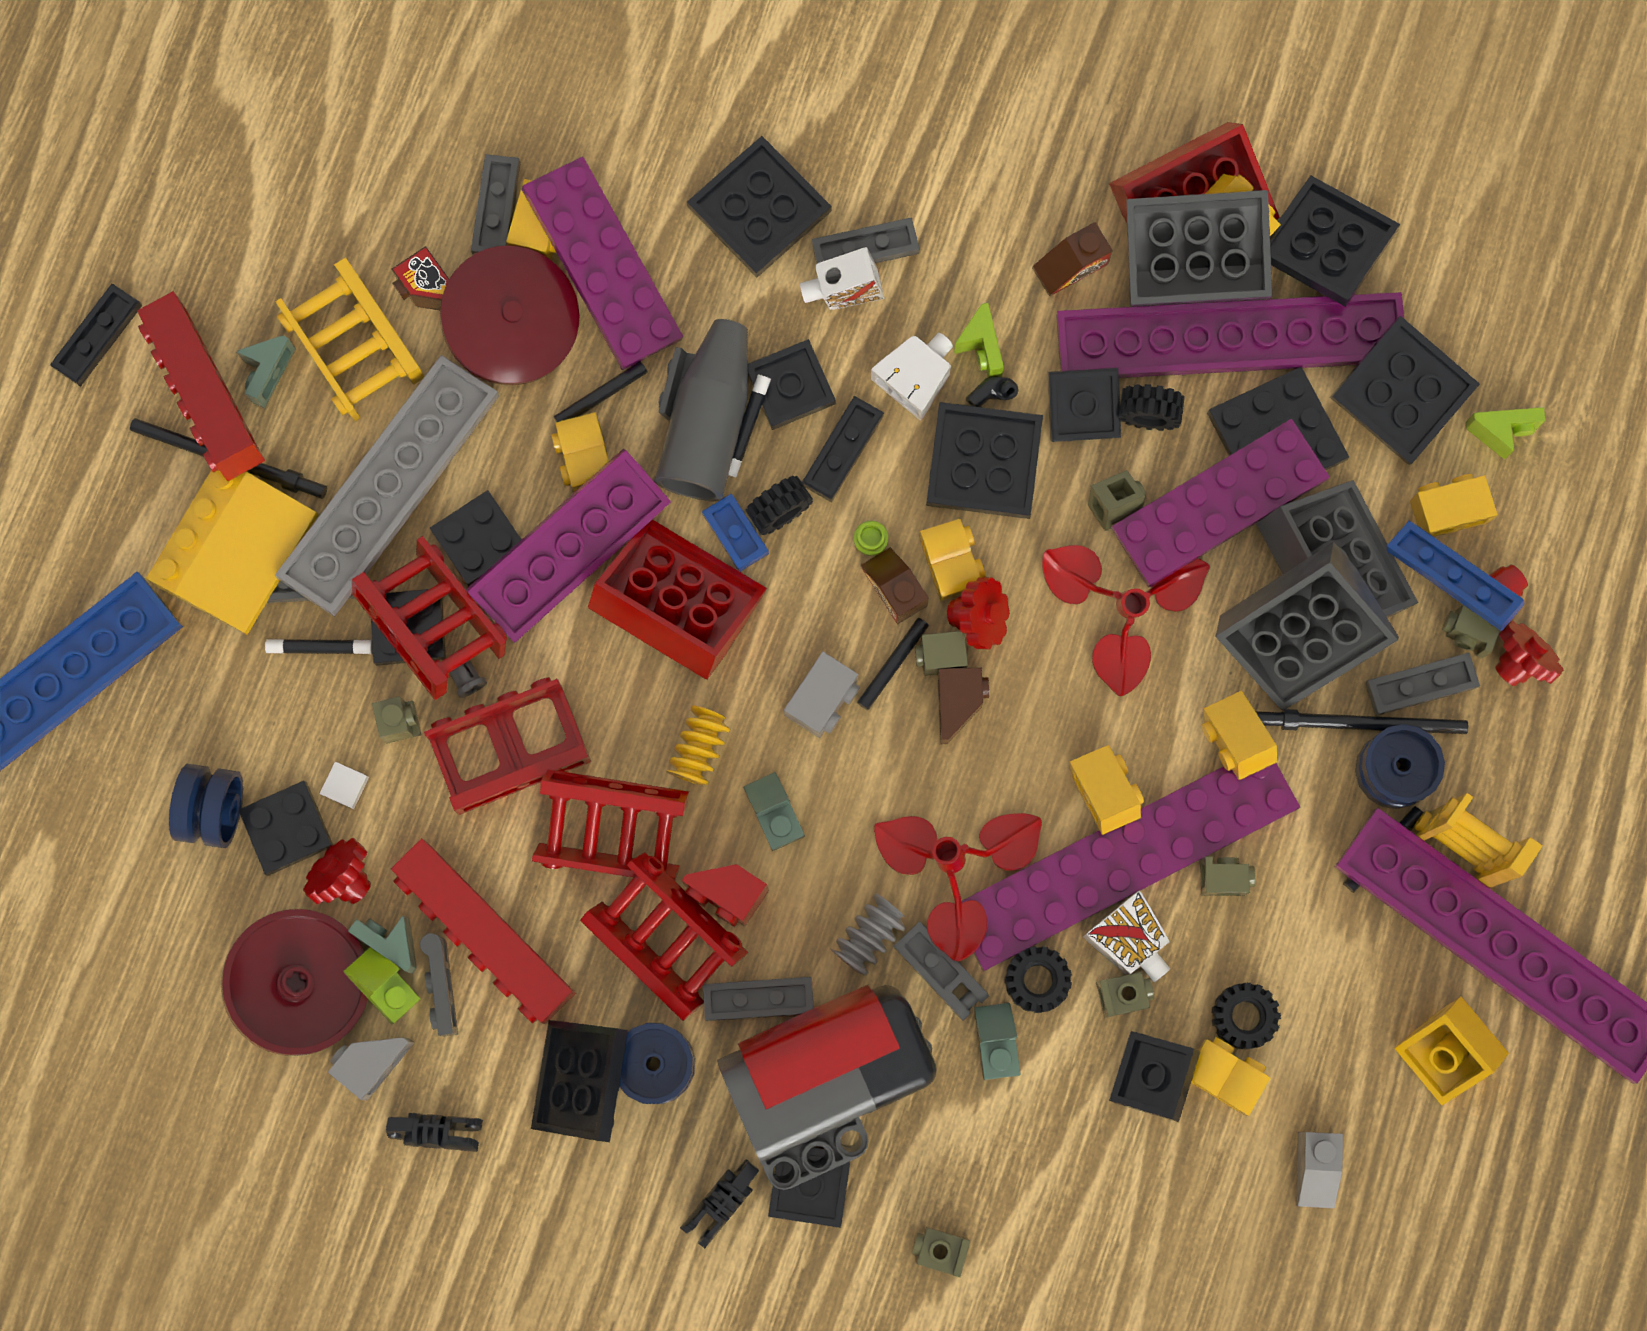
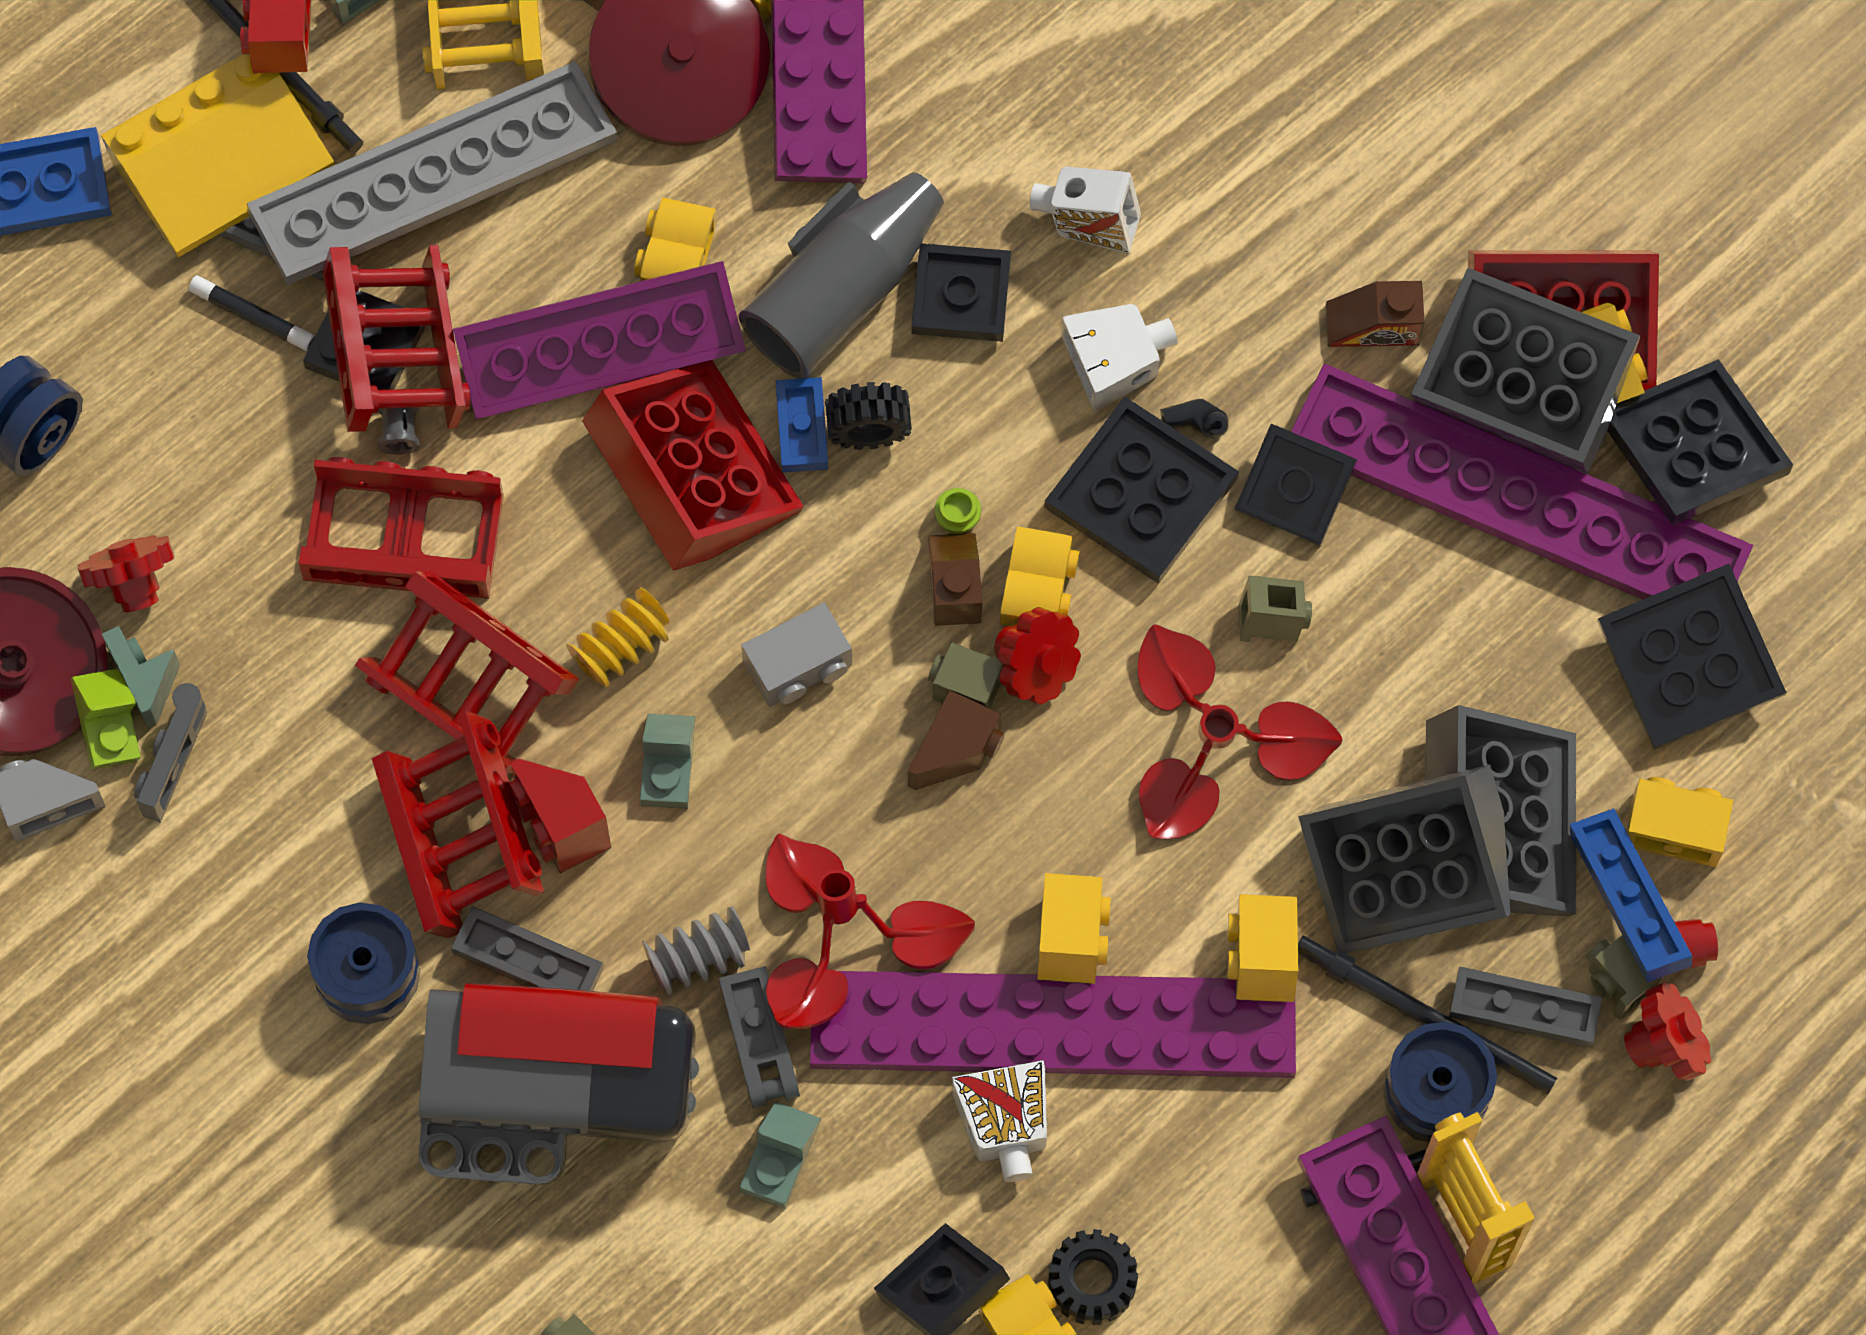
camera: 25 degrees right, 10 degrees down
black plate [239,781,333,876] -> none
white tile [320,762,369,809] -> none
olive brick [372,696,421,744] -> none
black hinge [386,1113,483,1152] -> none
red brick [391,838,576,1024] -> none
black plate [430,490,522,586] -> none
black plate [531,1020,628,1143] -> none
black bar [553,361,648,422] -> none
black hinge [680,1159,759,1249] -> none
black plate [687,136,832,278] -> none
black bar [728,374,771,477] -> none
black plate [768,1147,850,1228] -> none
black tile [802,396,884,503] -> none
dark grey plate [812,217,920,264] -> none
black bar [857,618,929,710] -> none
lime slope [954,303,1004,377] -> none
black tyre [1005,946,1072,1013] -> none
olive brick [1096,972,1154,1018] -> none
magenta plate [1111,419,1330,588] -> none
black tyre [1118,384,1185,431] -> none
olive brick [1200,856,1255,896] -> none
black plate [1207,366,1349,470] -> none
lime slope [1465,407,1546,459] -> none

